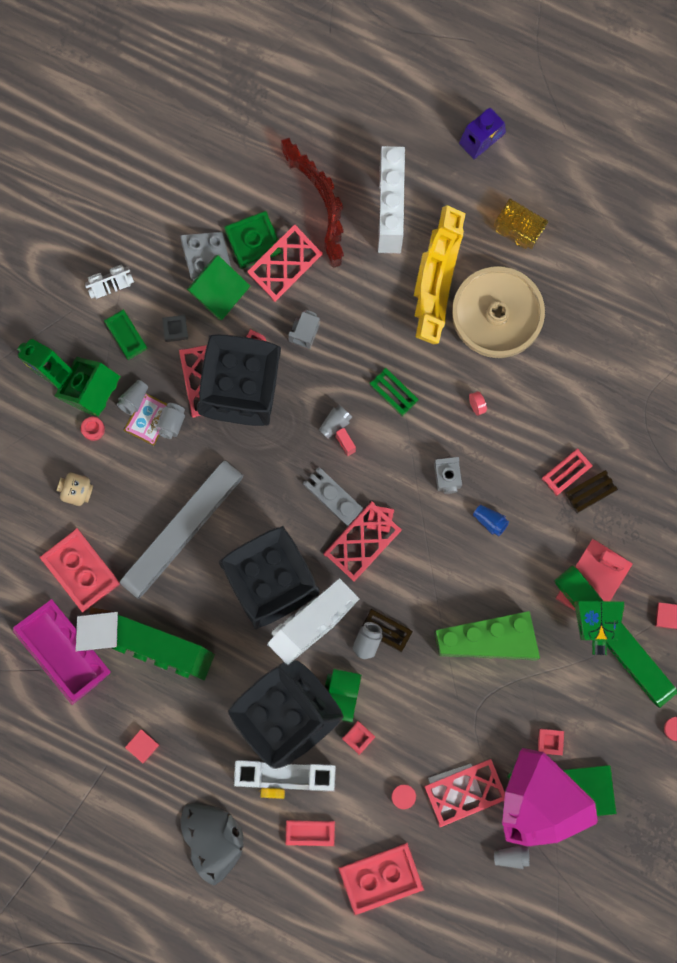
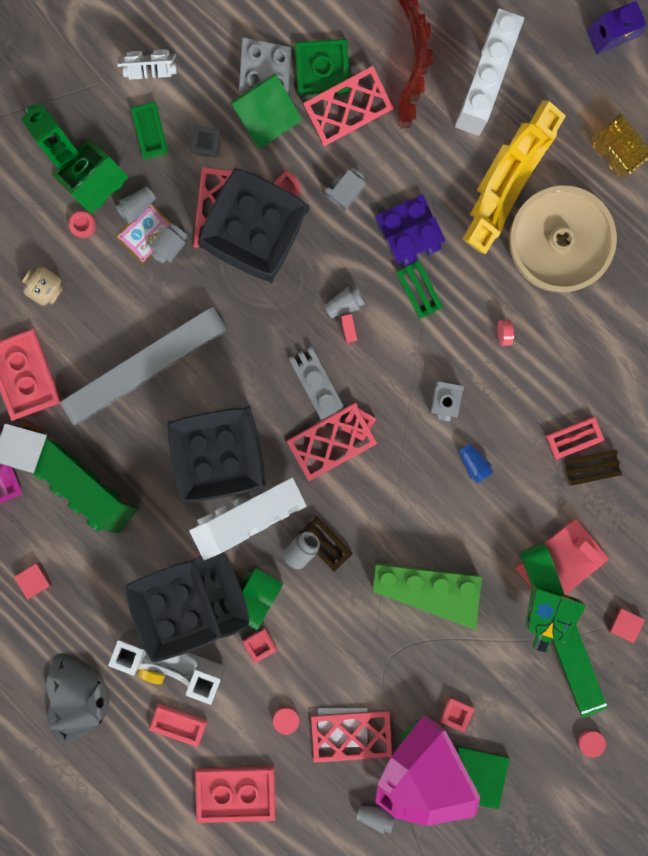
camera: 20 degrees right, 10 degrees up
none -> dark purple plate [375,194,446,266]

